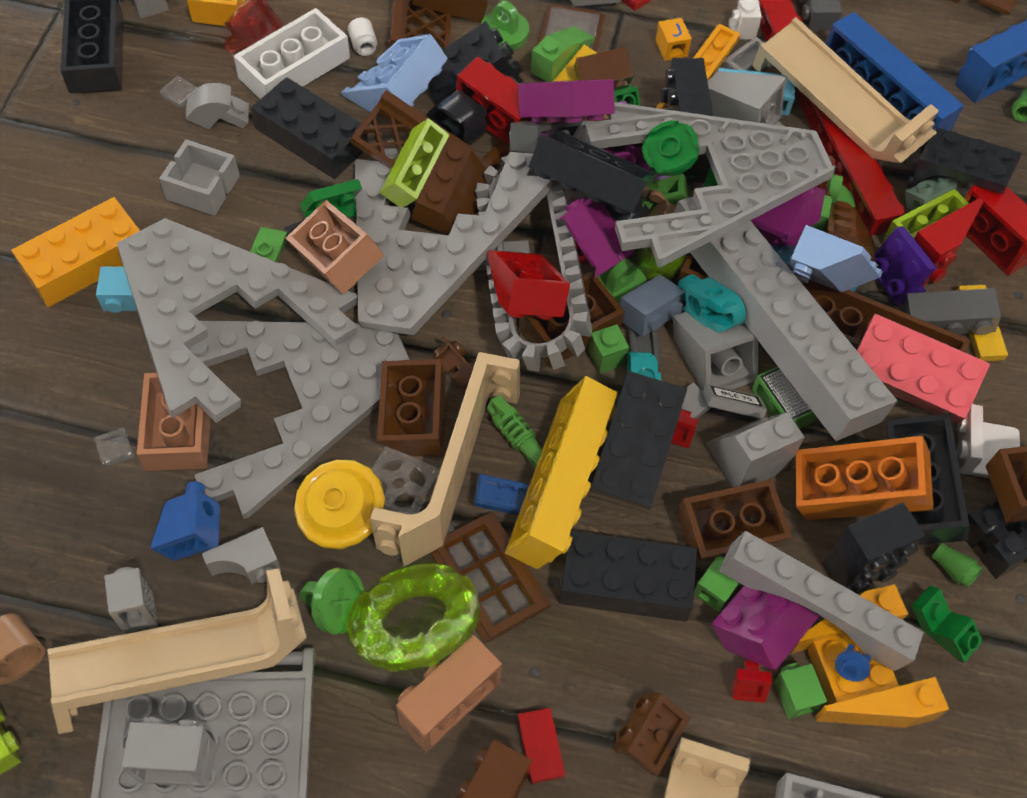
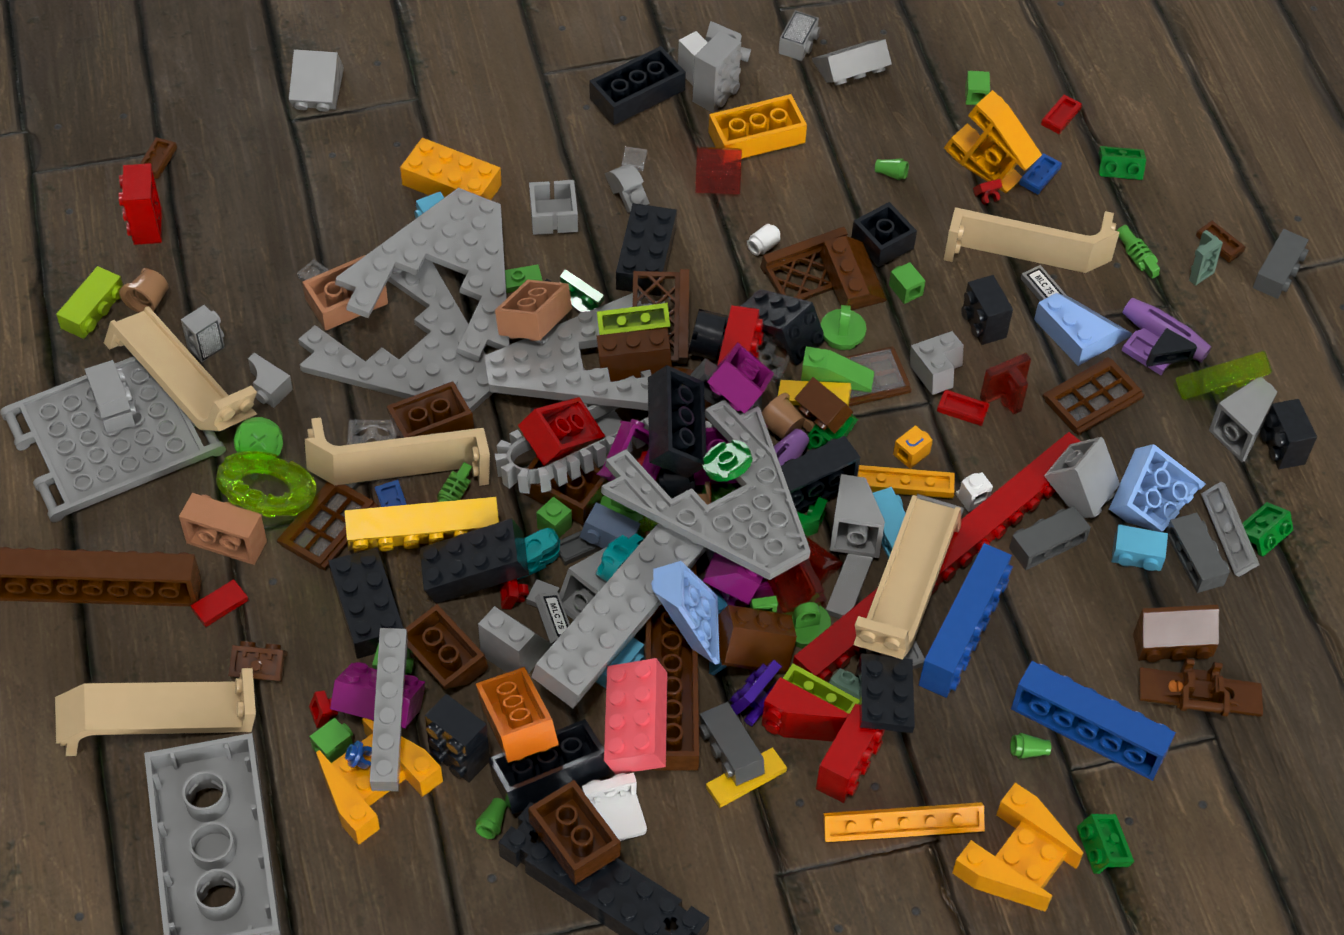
camera: 65 degrees right, 5 degrees down
blue torso [150,481,220,561] -> none
white brick [234,8,350,99] -> none
yellow piece [294,459,385,549] -> none
light blue wedge [341,34,448,114] -> none
reddish brown hinge [433,337,476,392] -> none
green slope [911,585,983,663] -> none

